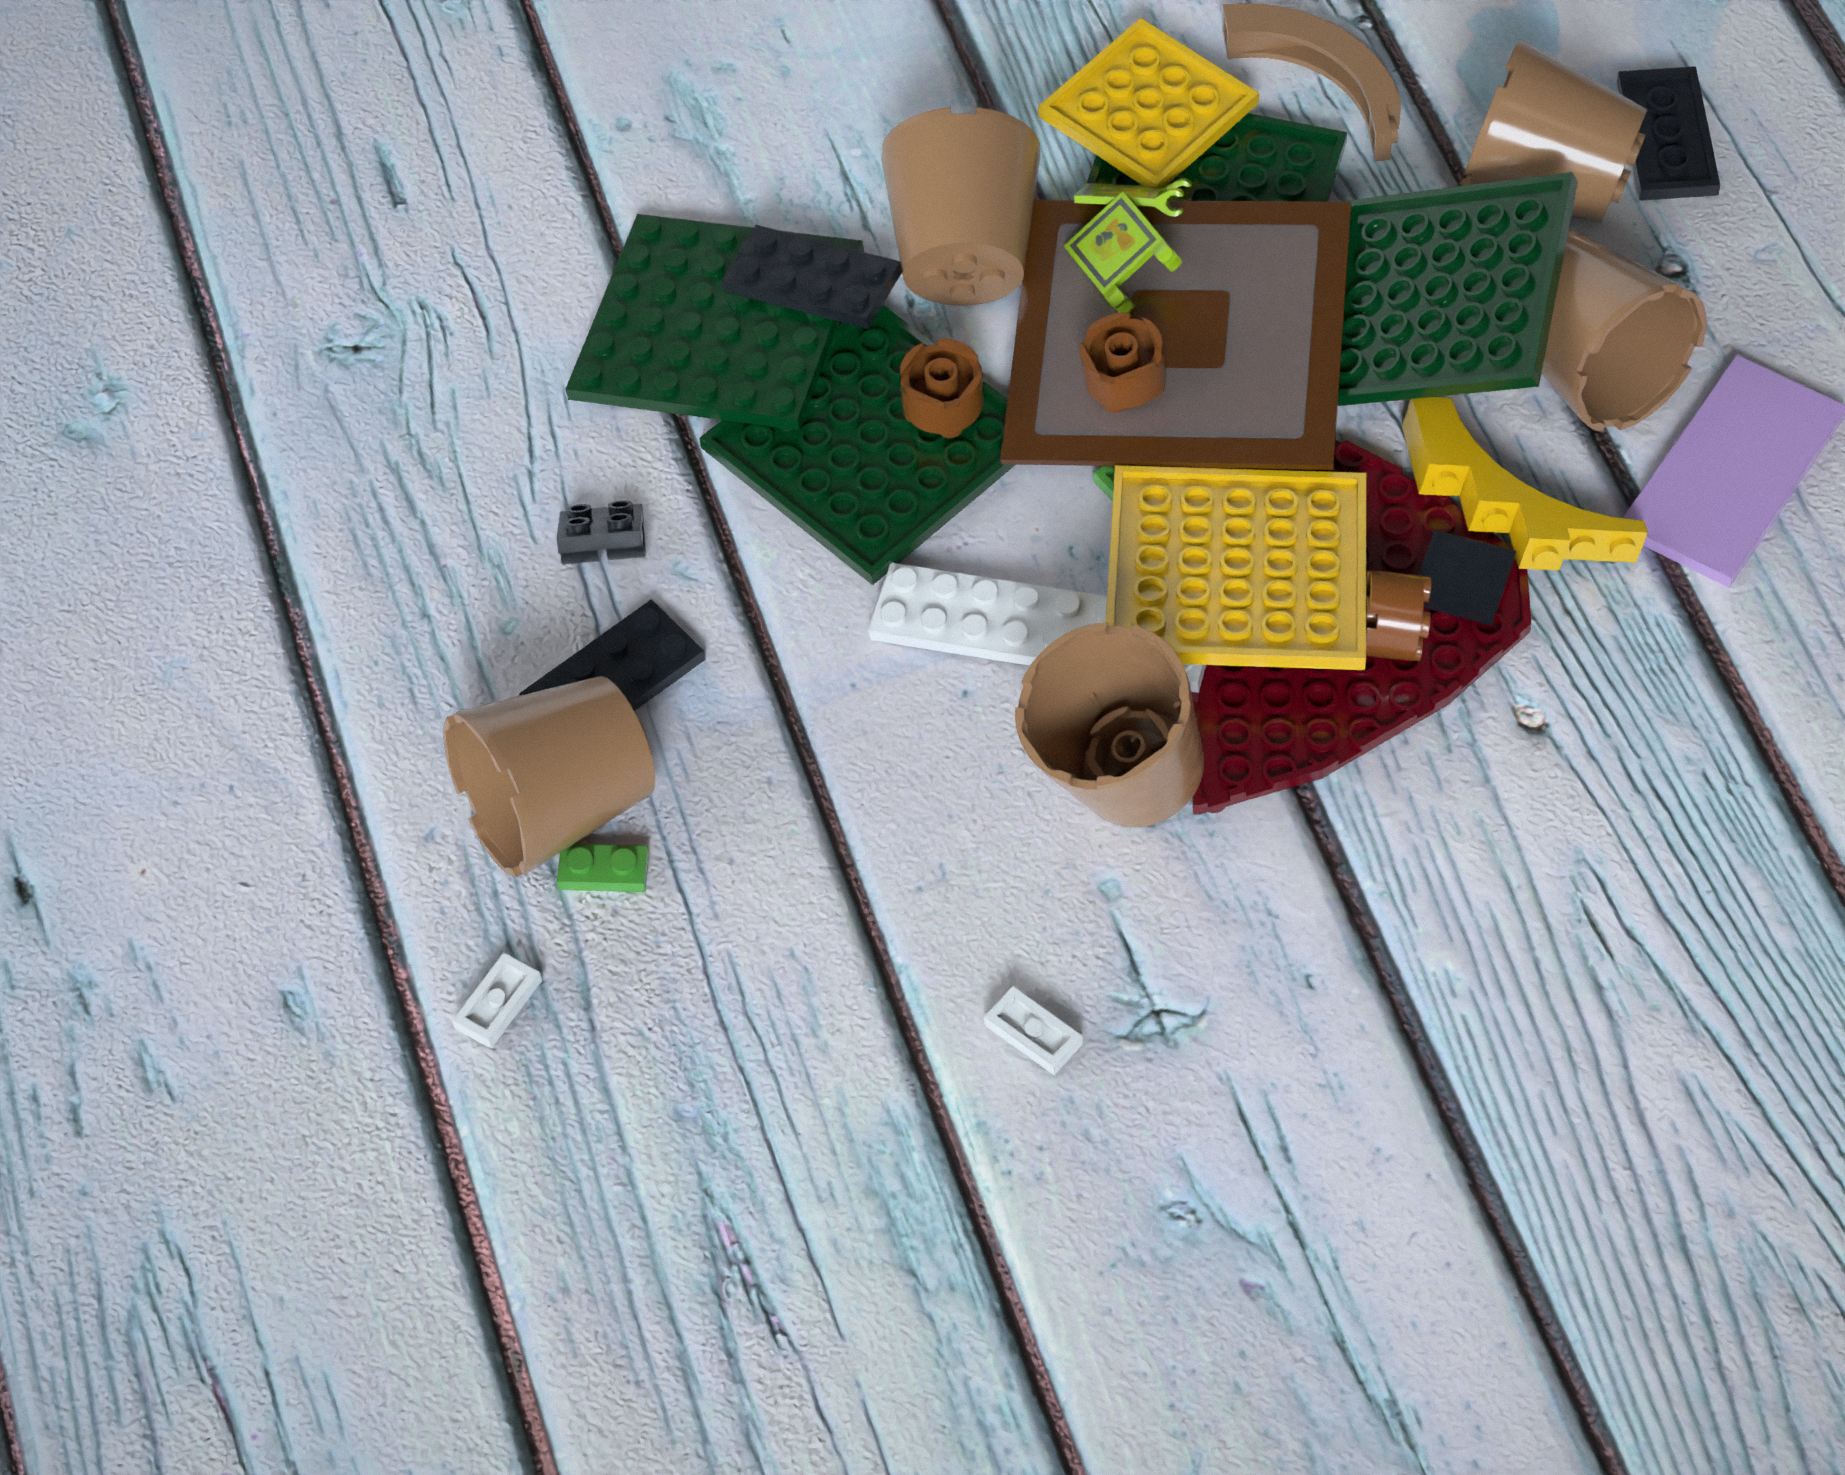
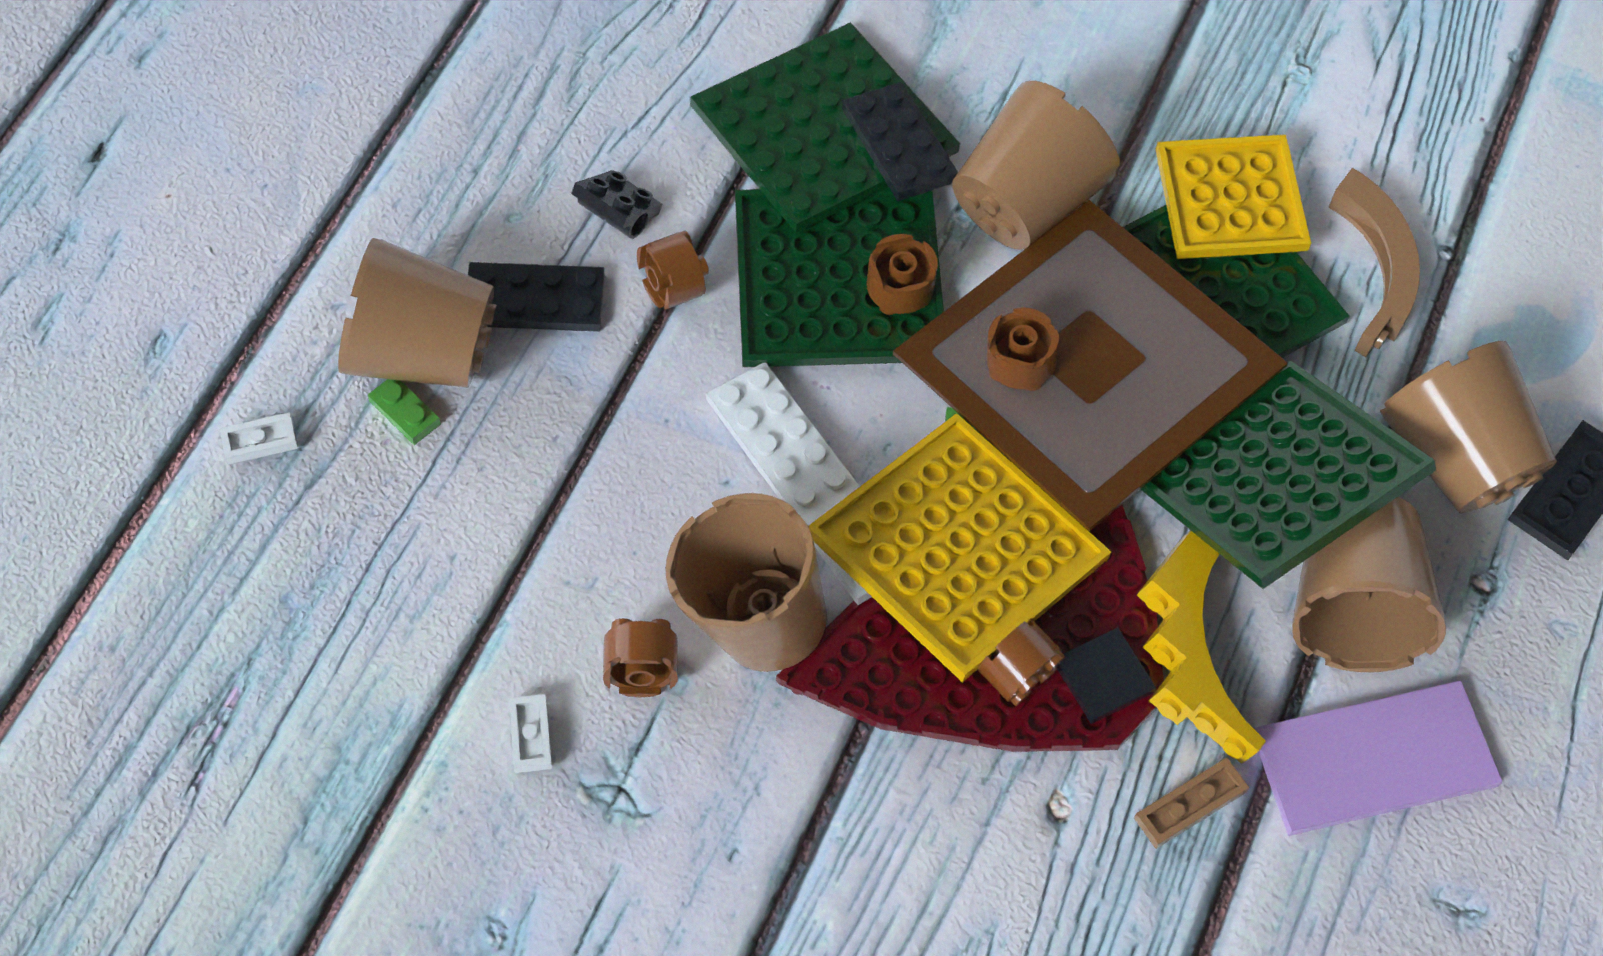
camera: 35 degrees right, 5 degrees up
lime flag [1064,191,1183,313] -> none
lime flag [1074,178,1192,217] -> none
none -> dark orange brick [603,618,678,697]
none -> dark orange brick [637,231,709,310]
none -> medium nougat plate [1134,757,1249,849]

